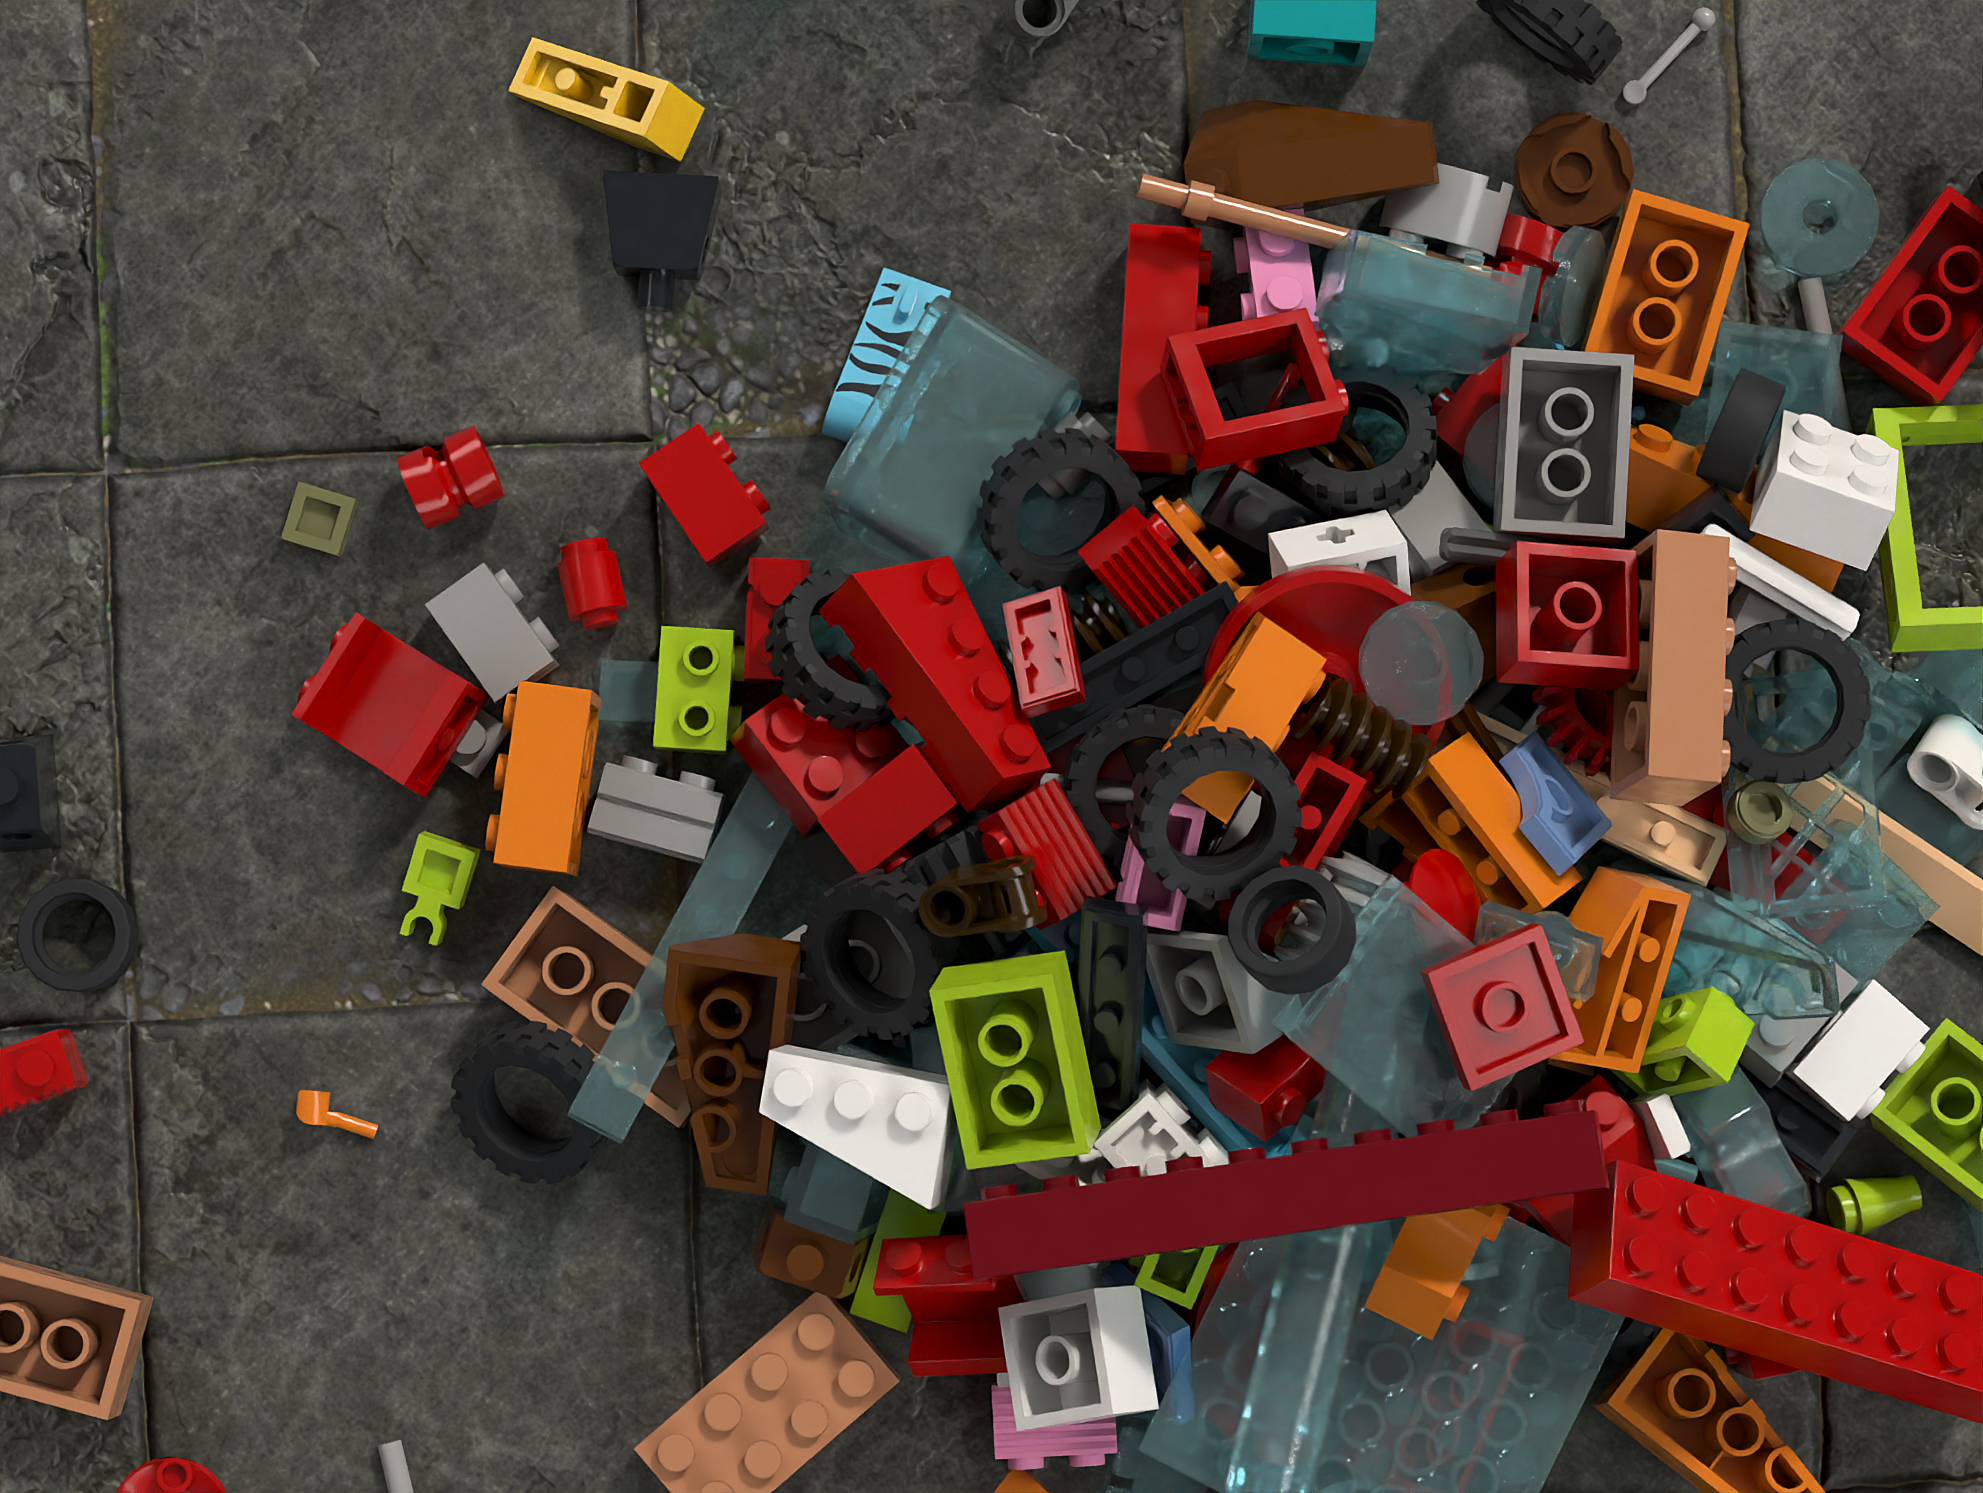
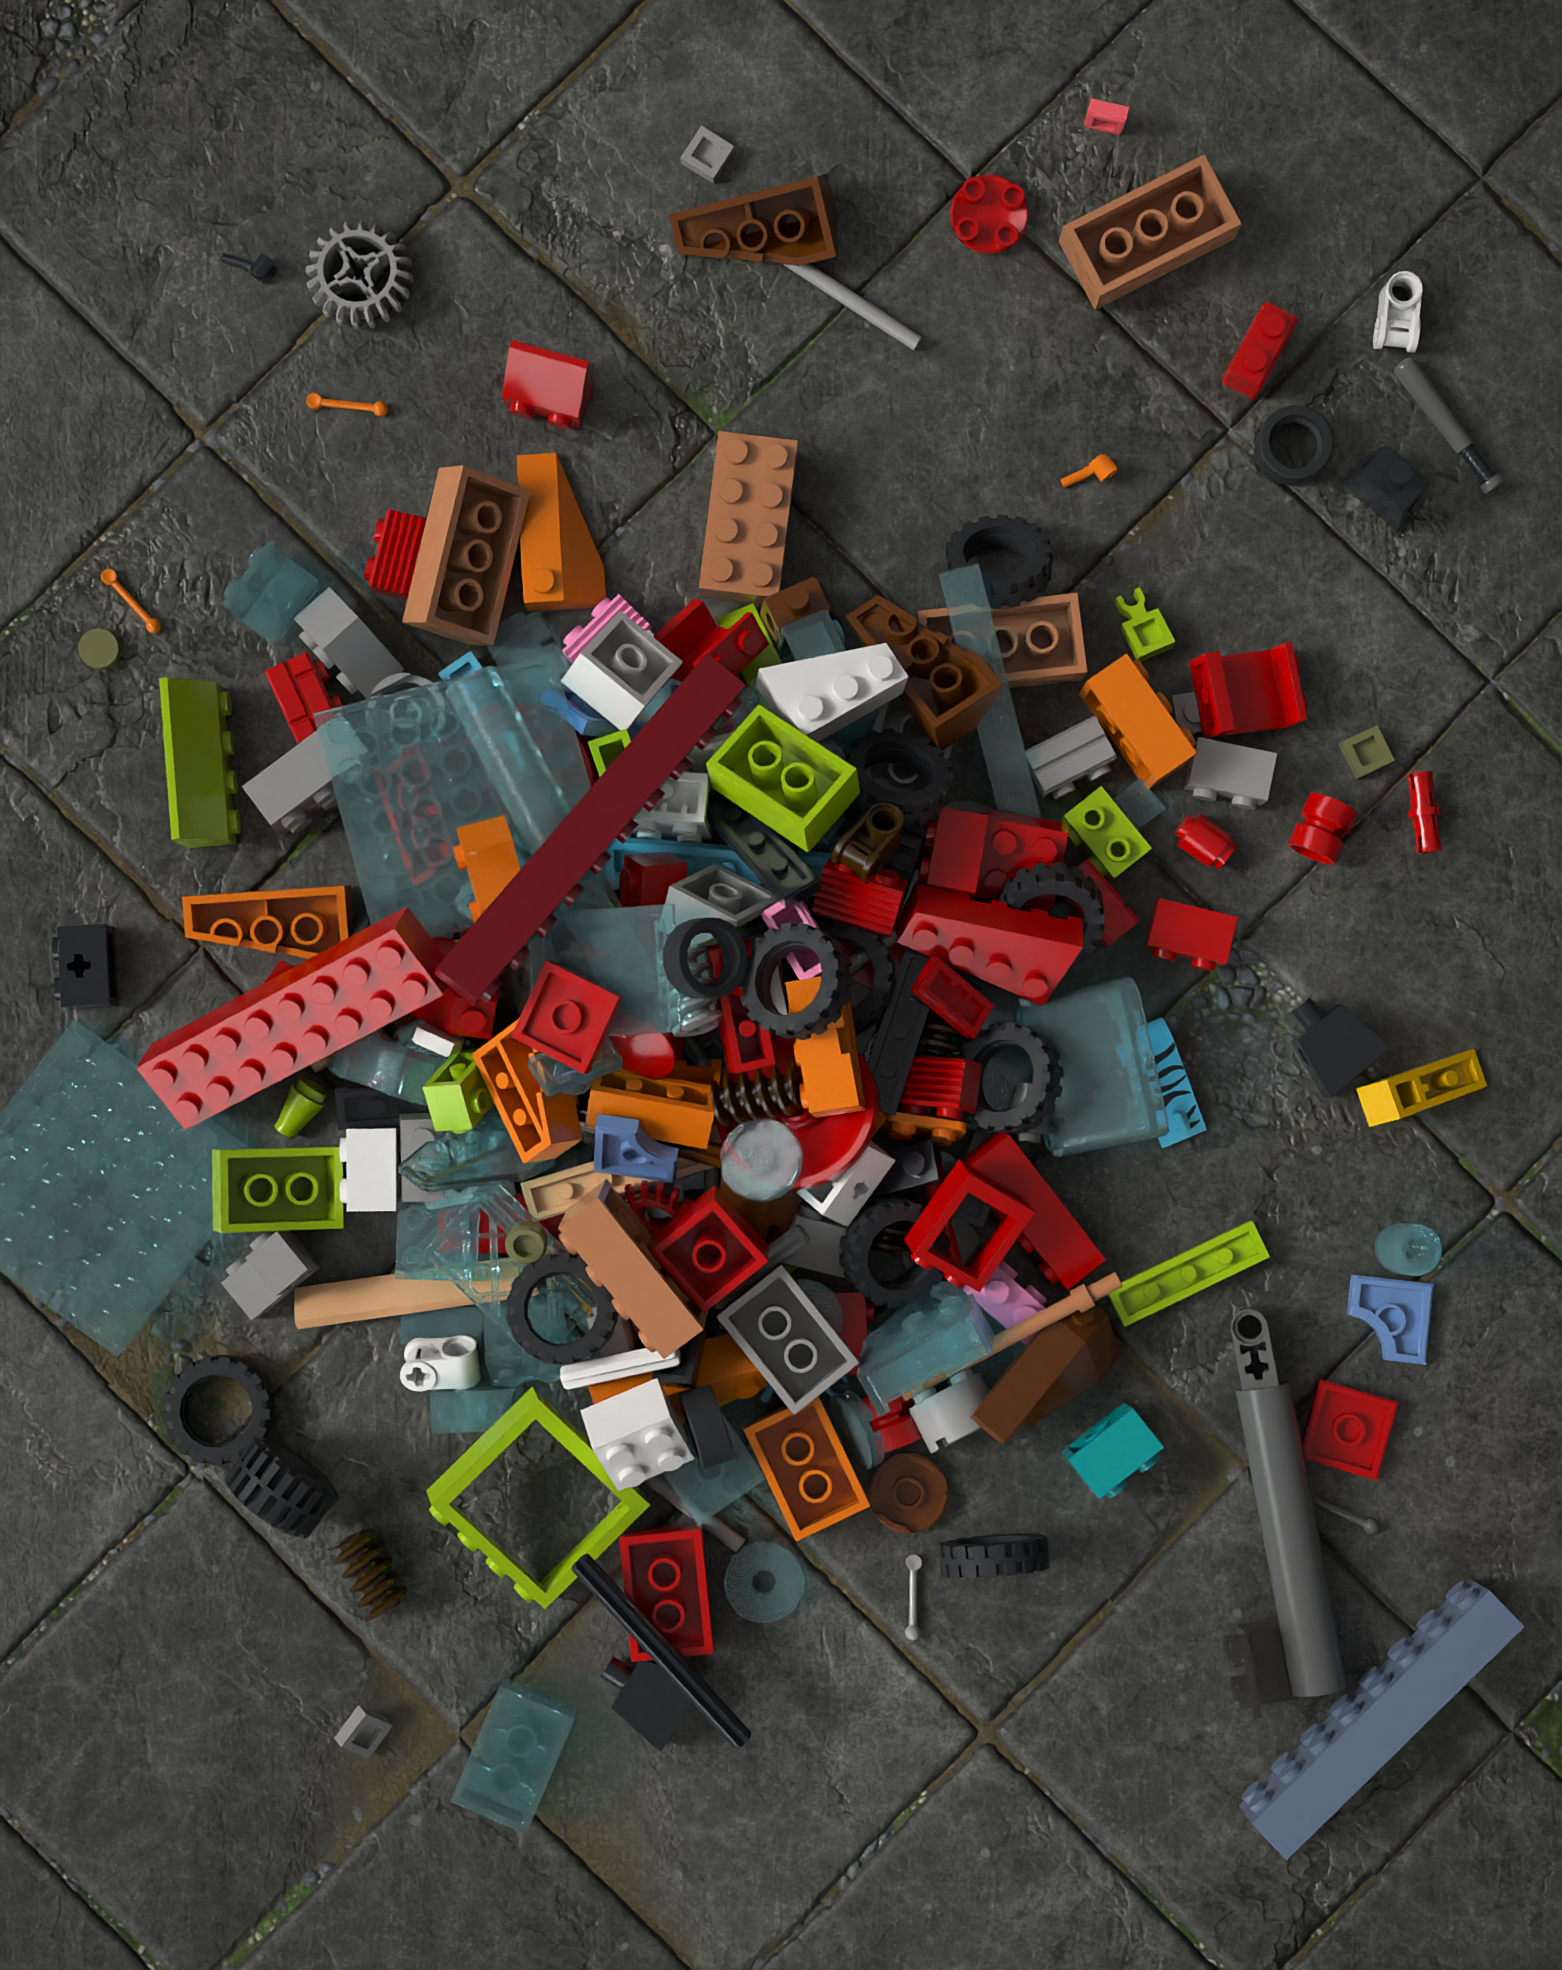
camera: 135 degrees right, 0 degrees up
none -> lime plate [1108,1220,1270,1327]
none -> red pin [1407,771,1442,854]

